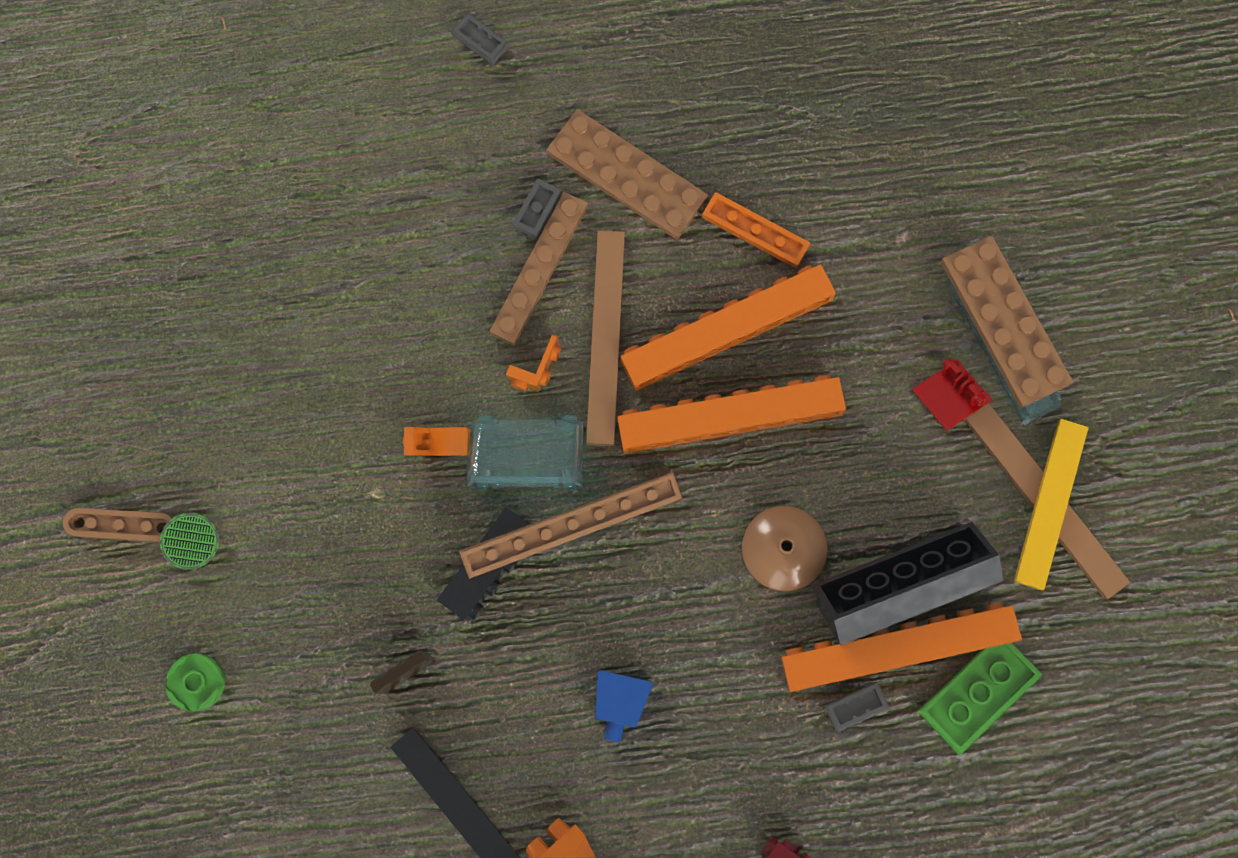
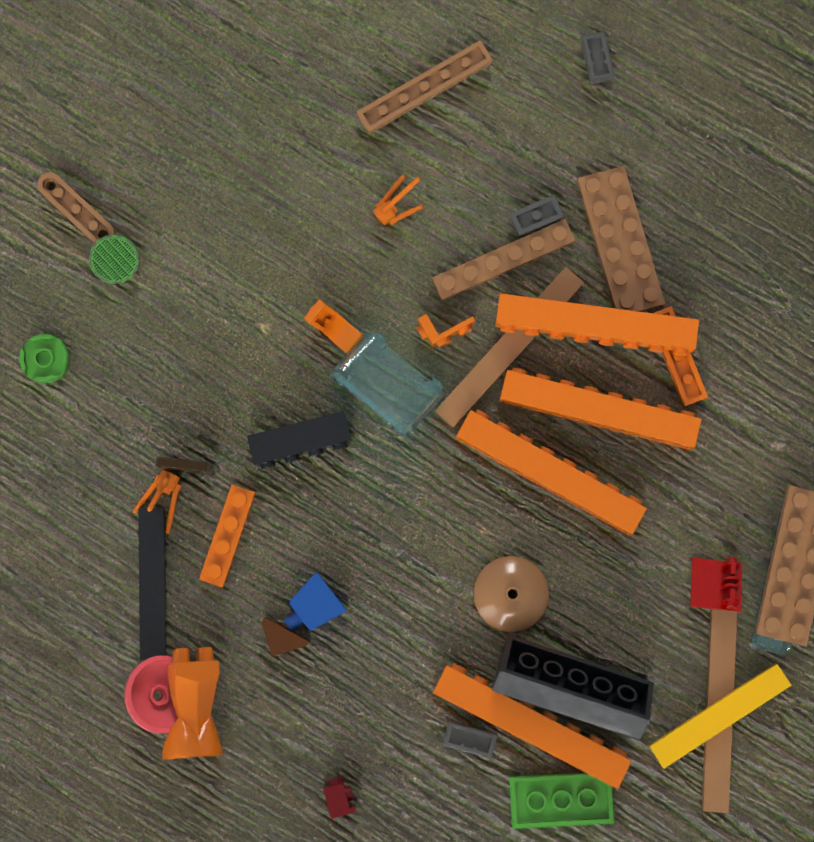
camera: 30 degrees right, 5 degrees up
medium nougat tile [459,472,682,579] -> none
none -> orange plant [133,470,182,535]
none -> orange plate [199,484,256,588]
none -> reddish brown slope [262,617,310,657]
none -> medium nougat plate [356,40,493,135]
none -> orange plant [372,175,423,226]
none -> orange brick [495,293,699,356]

